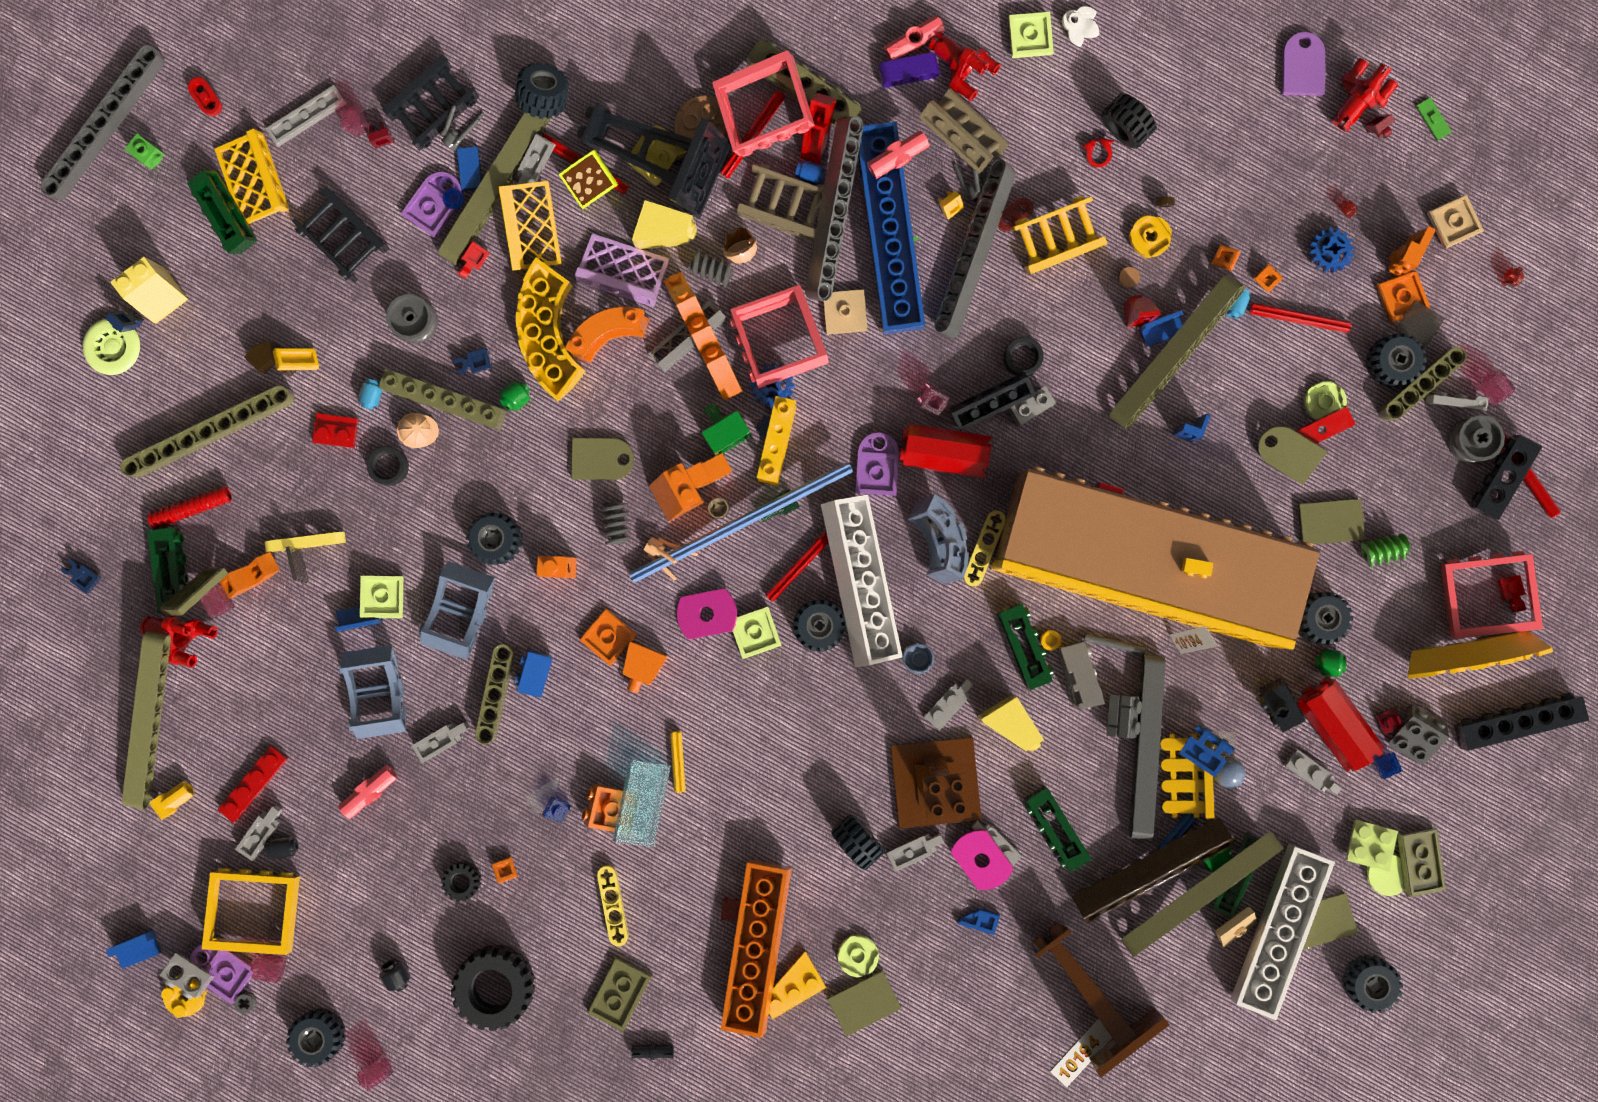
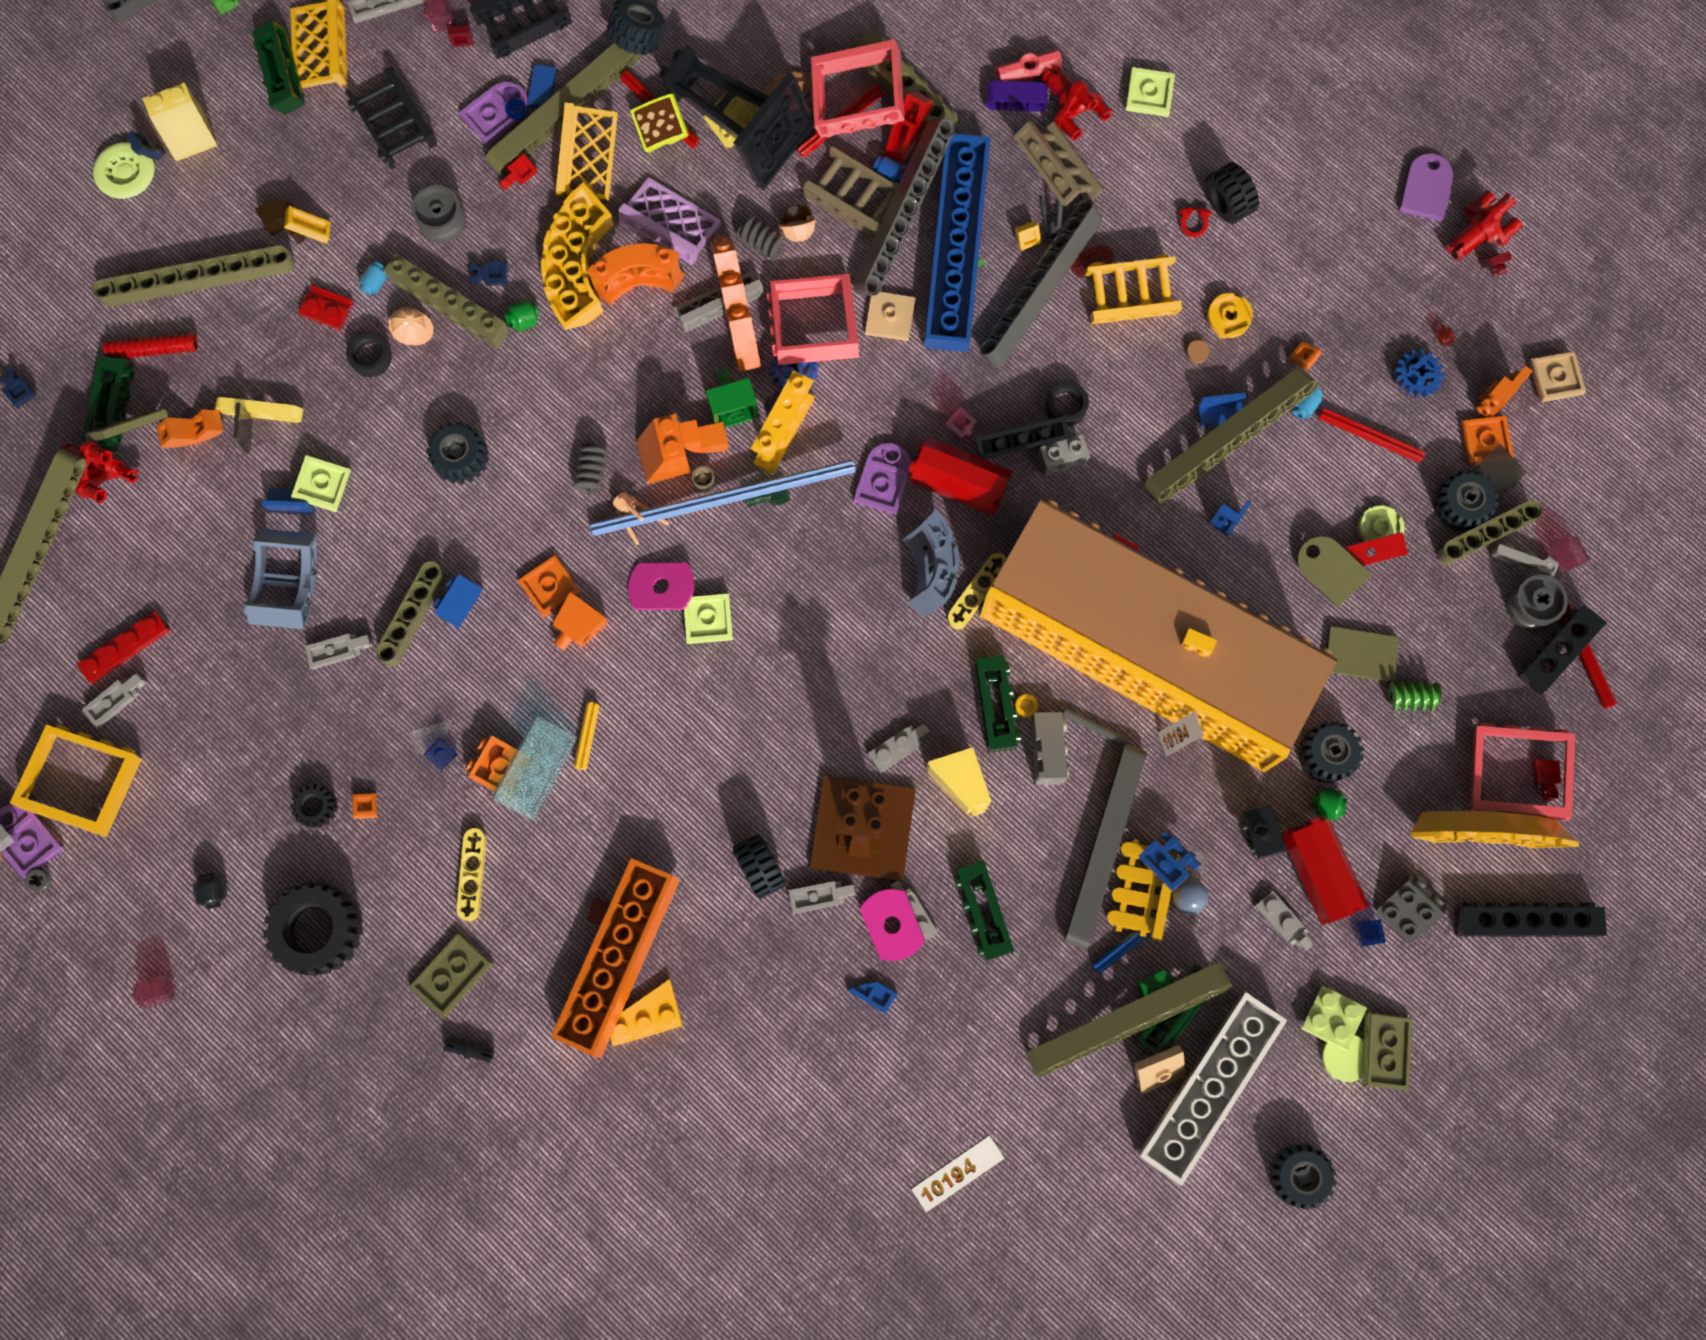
camera: 10 degrees right, 10 degrees down
yellow piece [149,781,195,820] -> none
clear pink brick [200,585,235,617] -> none
clear pink brick [251,953,287,983] -> none
black brick [265,836,299,859] -> none
black wheel [286,1008,346,1067] -> none
coral piece [338,765,398,819] -> none
sand blue window [418,561,495,660] -> none
dark grey plant [440,105,484,151] -> none
light grey hinge [517,134,556,192] -> none
orange torso [536,556,577,578] -> none
olive tile [572,438,634,480] -> none
light yellow slope [632,200,697,250] -> none
red axle [765,529,829,602] -> none
black wheel [793,600,846,652] -> none
white brick [821,495,903,667] -> none
olive tile [827,970,902,1037] -> none
yellowish green tile [837,934,879,977] -> none
coral piece [867,130,930,179] -> none
sand blue hair [902,643,934,674] -> none
reddish brown piece [1032,922,1170,1078] -> none
white plate [1062,6,1099,47] -> none
dark brown brick [1072,817,1234,924] -> none
dark grey brick [1106,694,1142,738] -> none
red slope [1124,295,1161,328] -> none
dark brown tile [1154,197,1175,208] -> none
orange tile [1253,263,1284,293] -> none
olive tile [1303,892,1358,949] -> none
dark red tile [1374,707,1403,735] -> none
bright green piece [1415,97,1452,141] -> none
clear red plate [1502,266,1524,287] -> none

